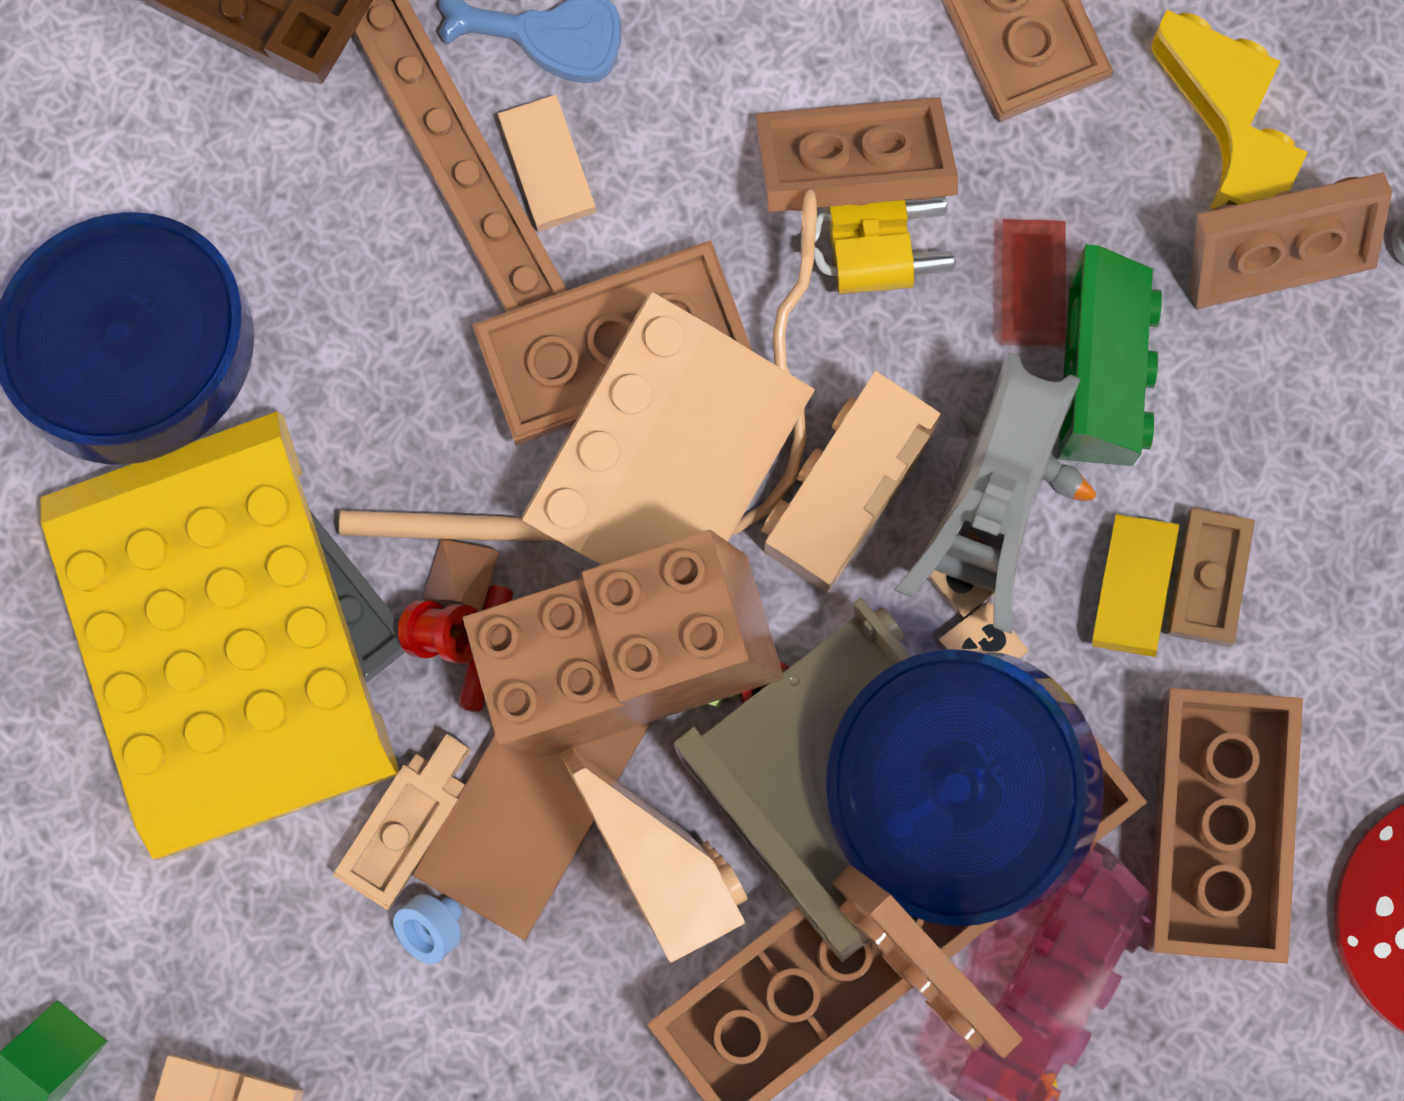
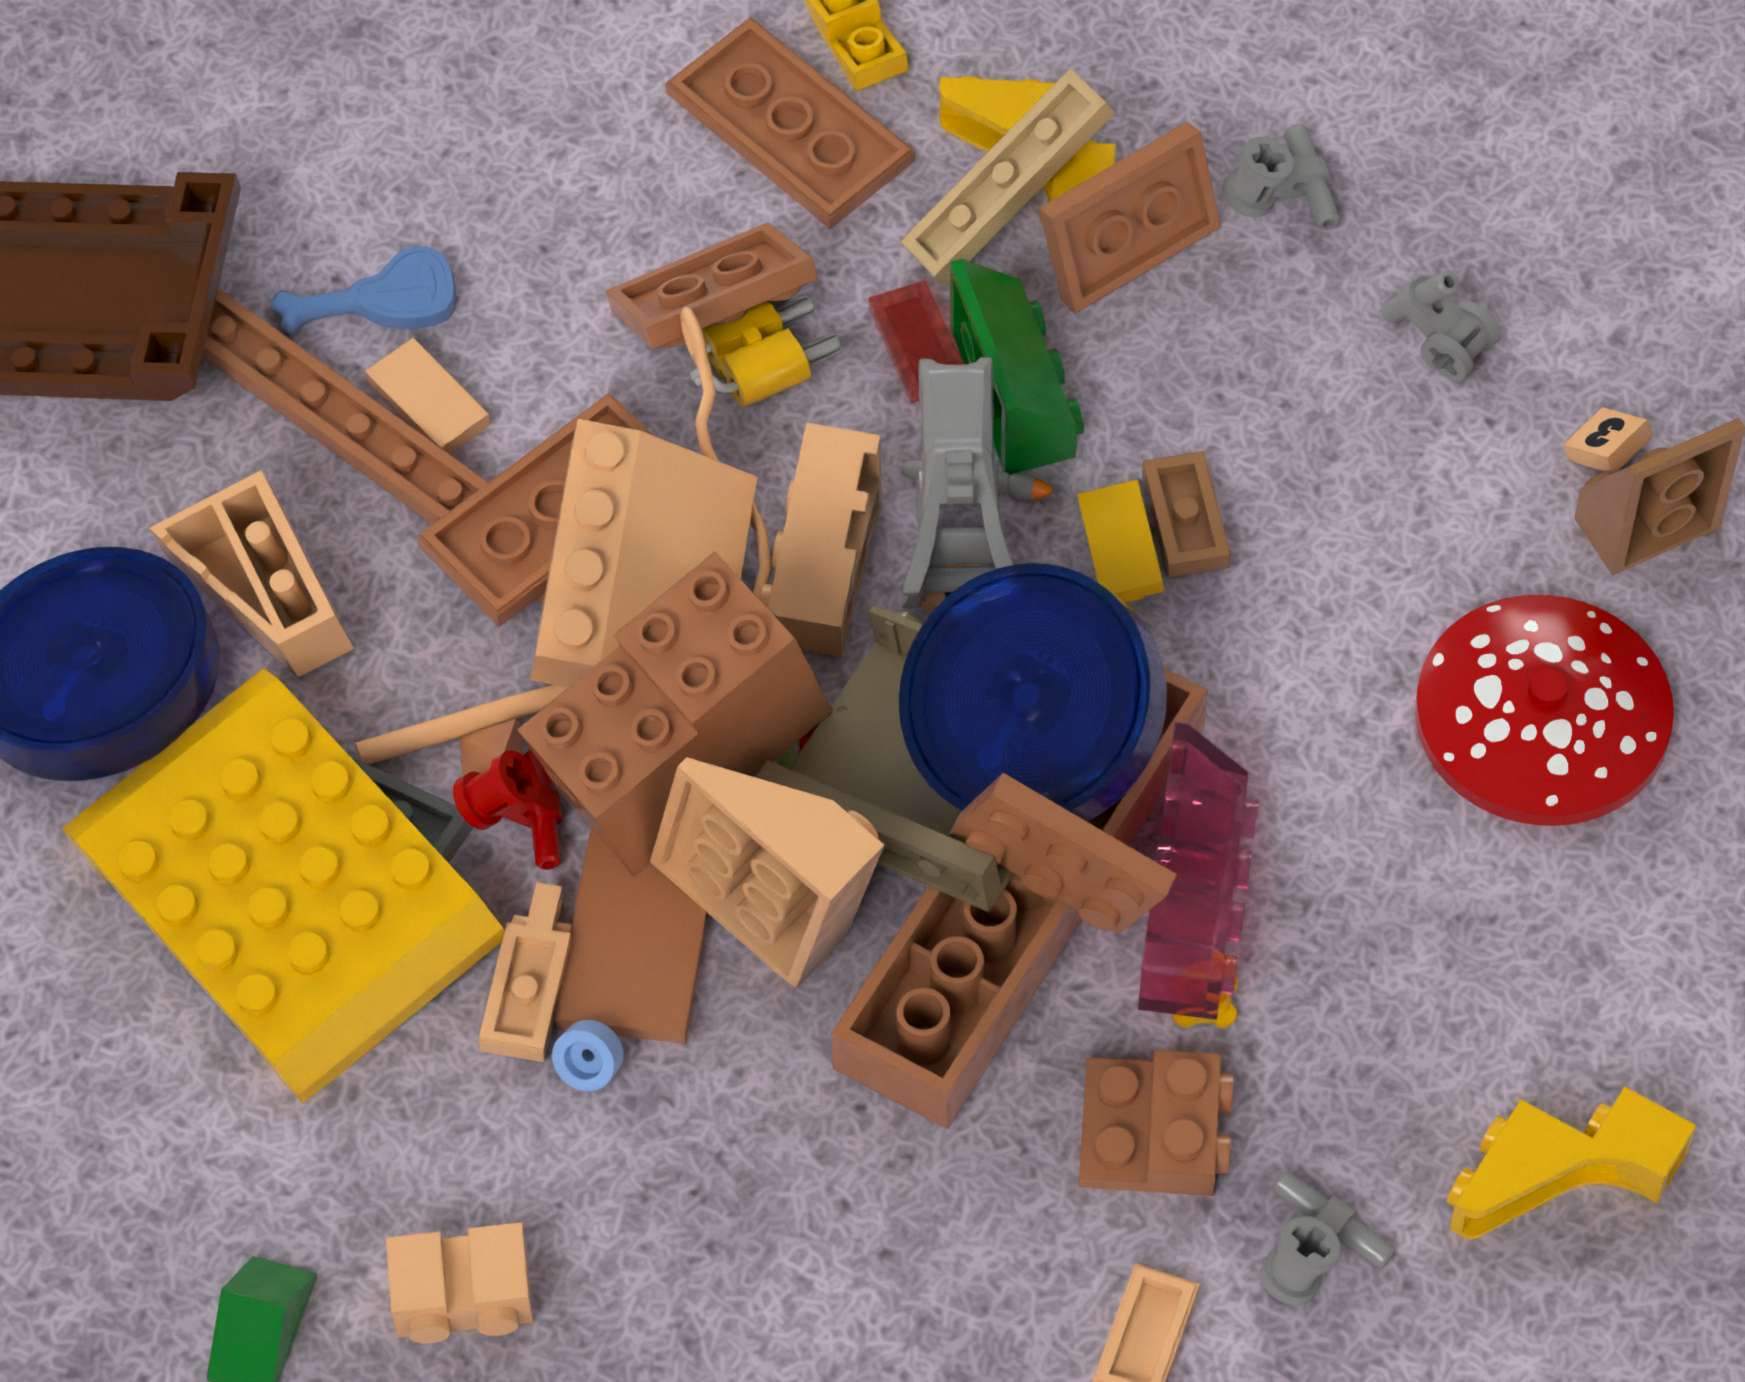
camera: 20 degrees left, 20 degrees down
nougat brick [1147,688,1303,964] -> none
none -> light nougat wedge [149,470,354,678]
none -> tan plate [900,68,1116,286]

